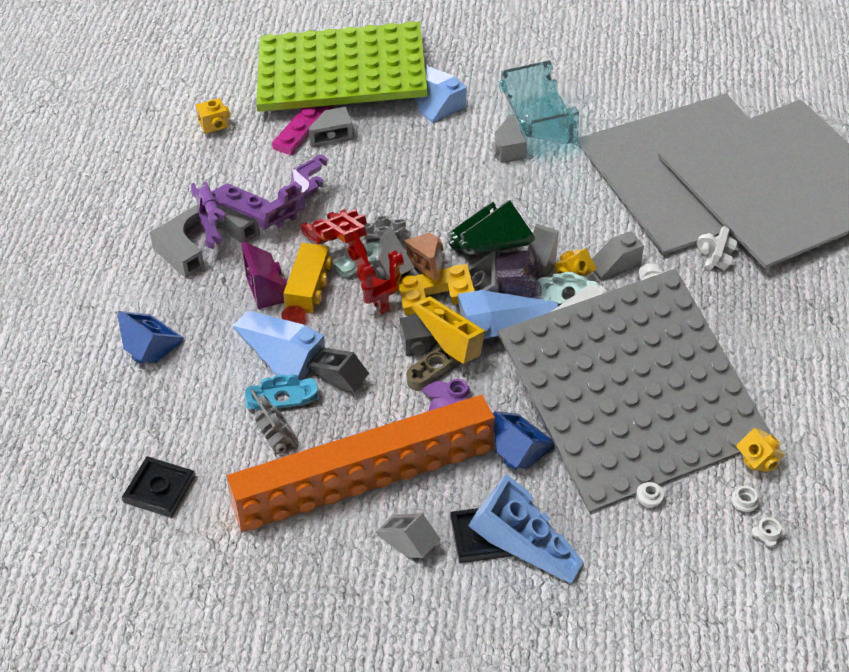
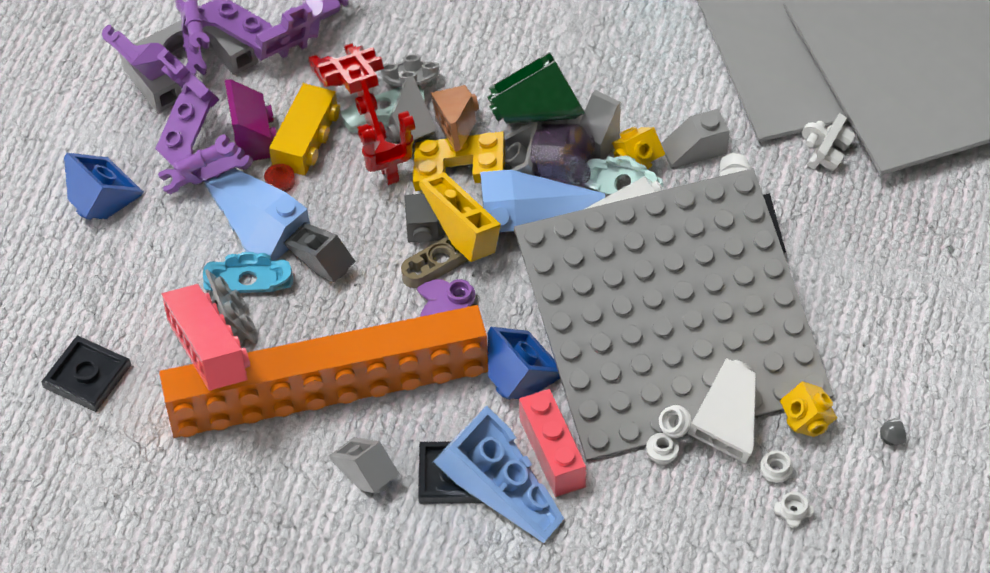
camera: 10 degrees right, 5 degrees up
none -> medium lavender piece [102,25,253,194]
none -> coral brick [161,284,250,390]
none -> coral brick [519,389,586,497]
none -> white plate [659,405,691,438]
none -> white slope [687,358,756,464]
none -> dark grey hinge [880,417,906,445]

